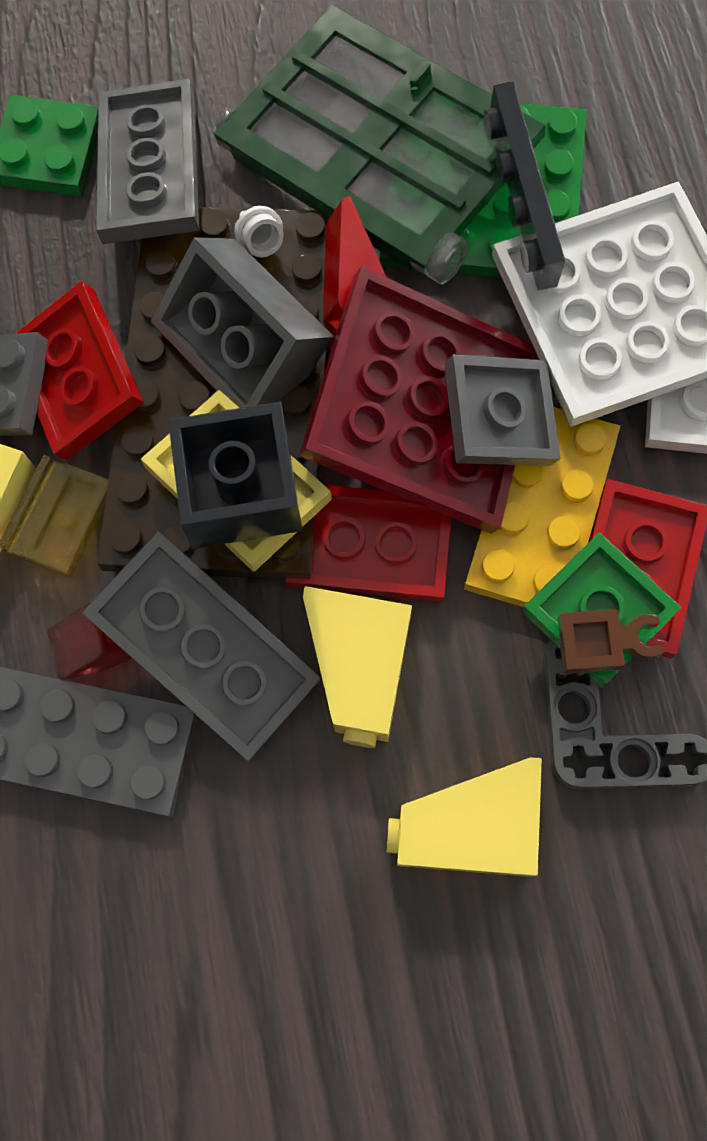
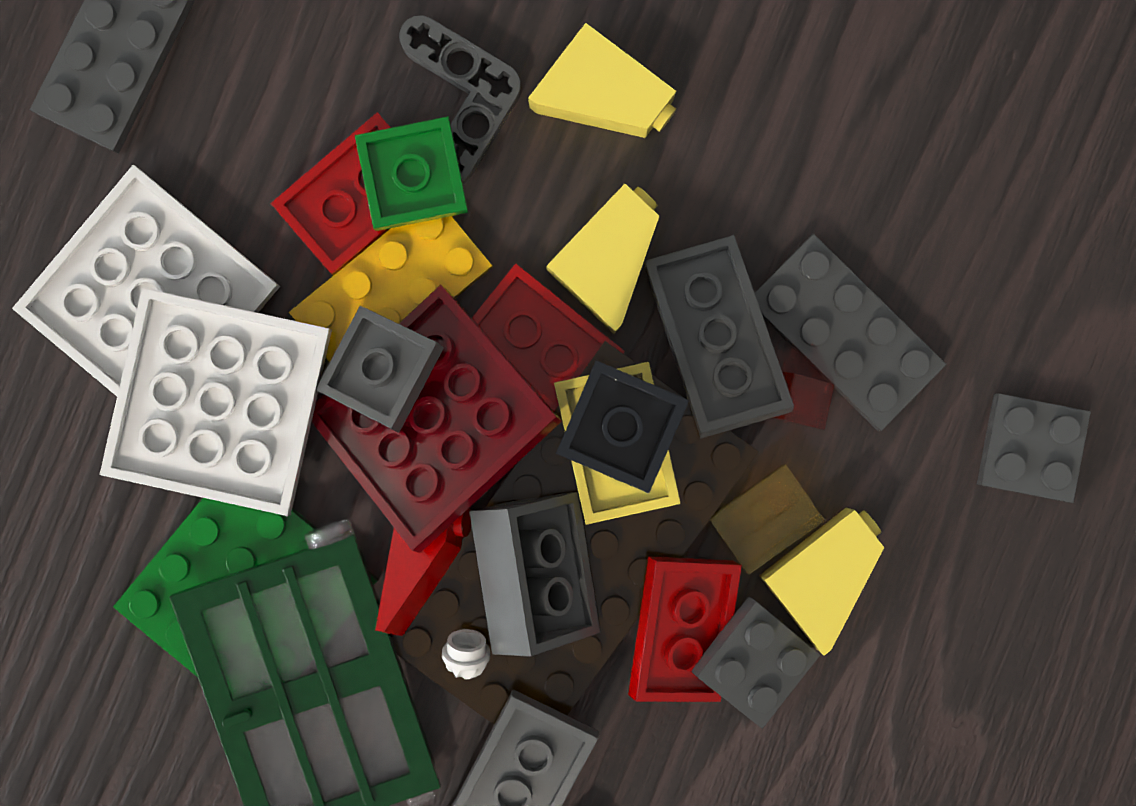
camera: 160 degrees left, 15 degrees up
black plate [483,81,565,291] -> none
reddish brown plate [557,609,664,674] -> none

